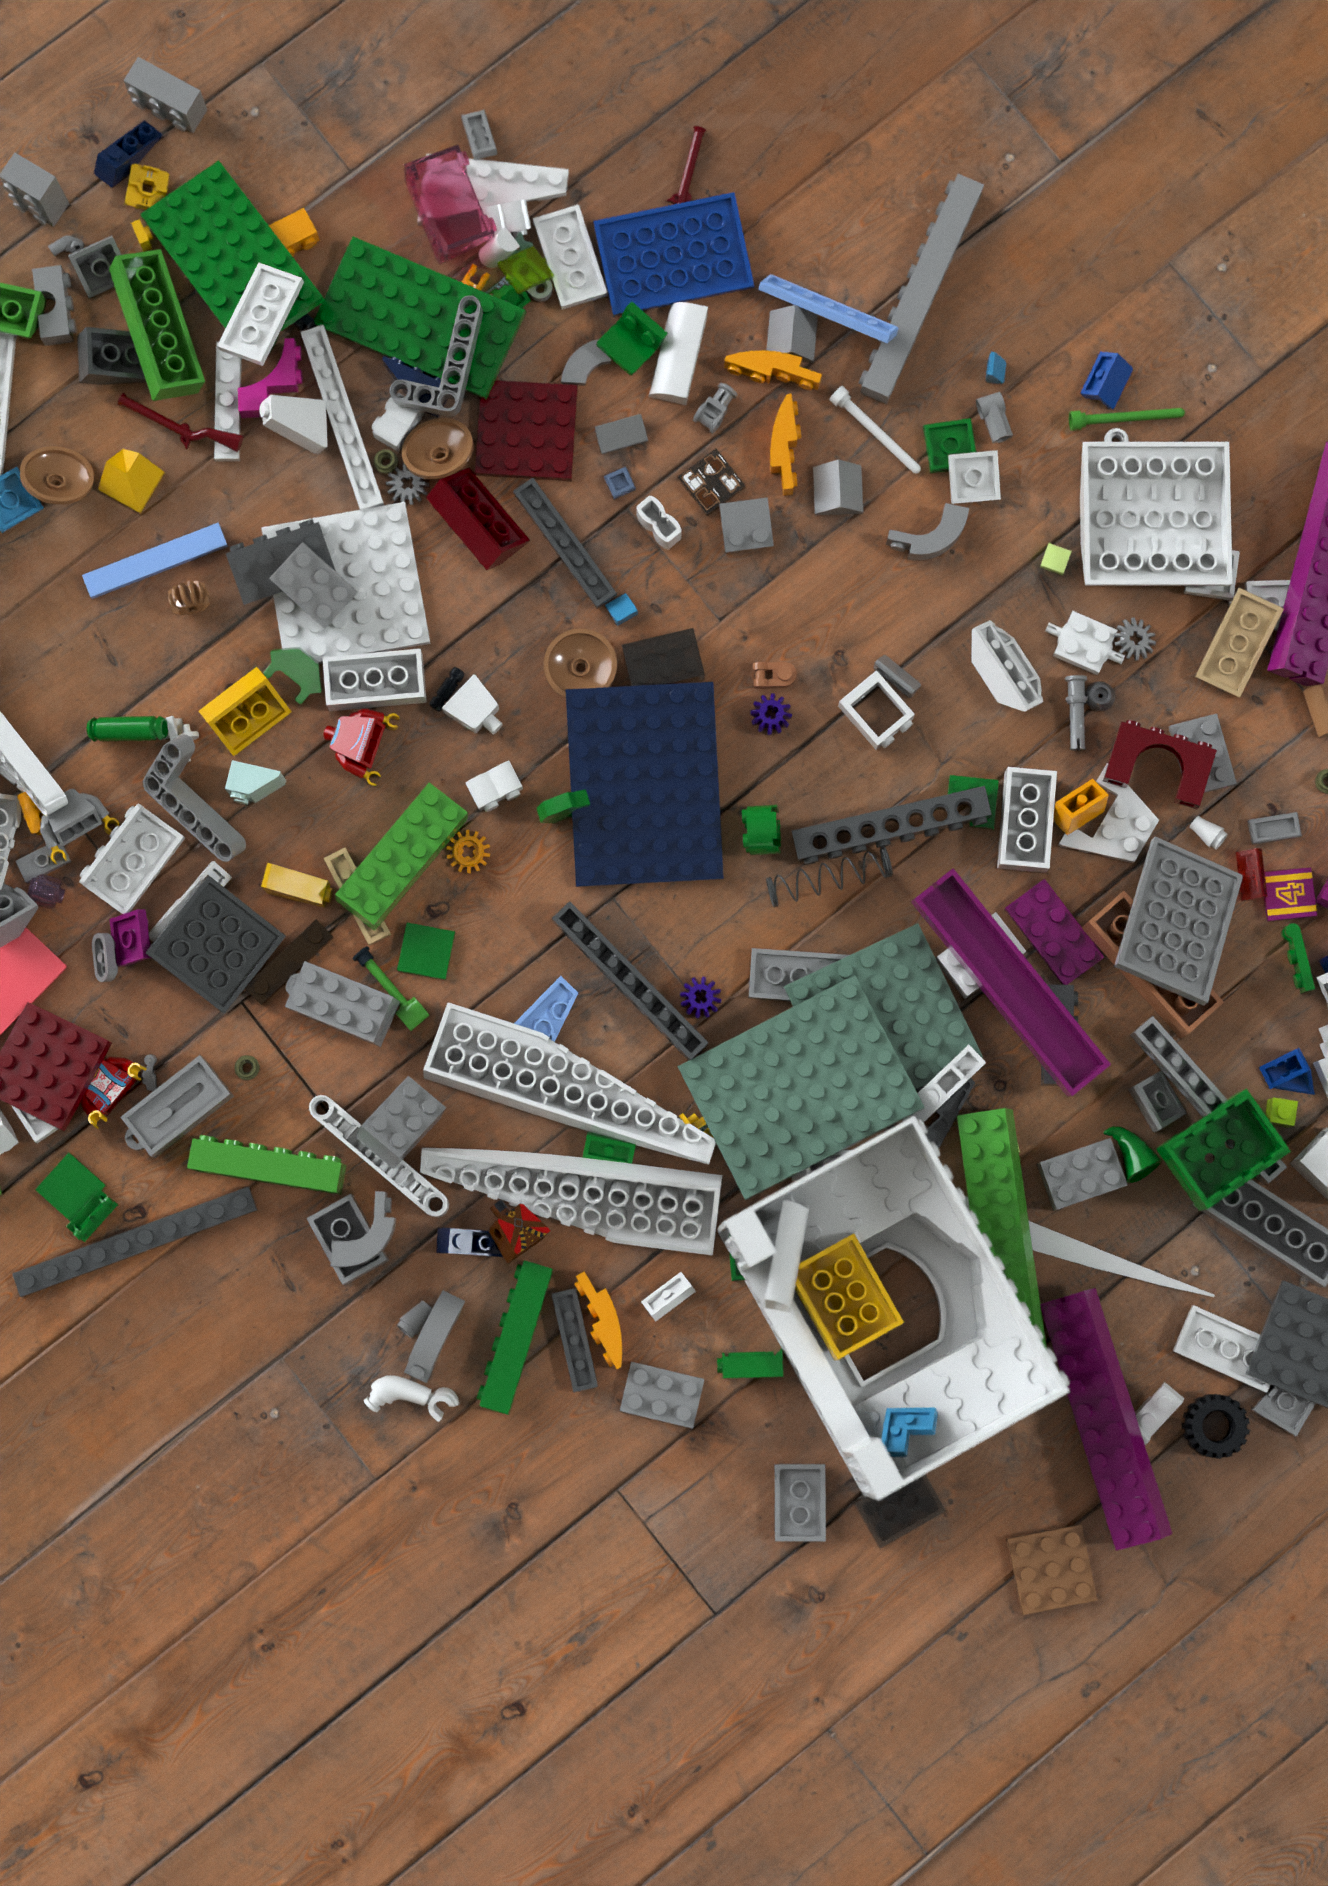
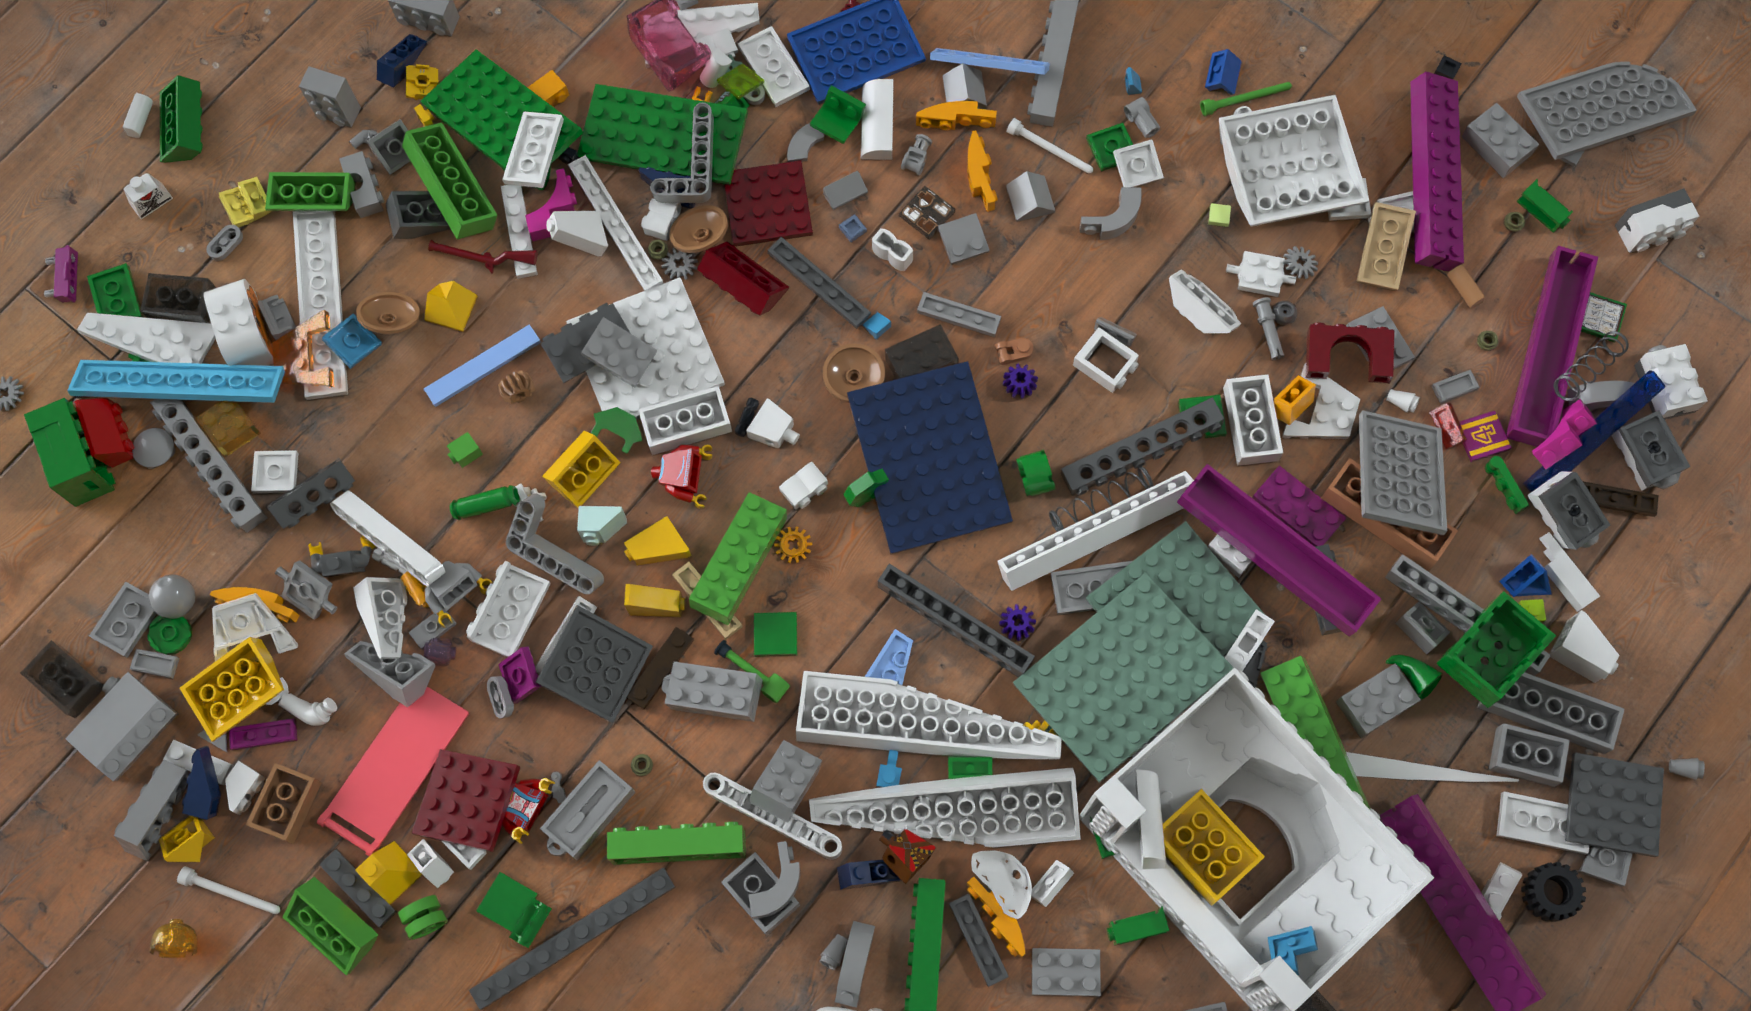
camera: 10 degrees left, 10 degrees down
none -> bright green brick [447,432,483,468]
none -> yellow slope [624,516,691,566]
none -> dark azure plate [876,750,902,787]
none -> light grey plate [917,292,1001,337]
none -> white piece [971,851,1032,919]
none -> white brick [998,471,1194,591]
none -> light grey brick [1489,723,1570,787]

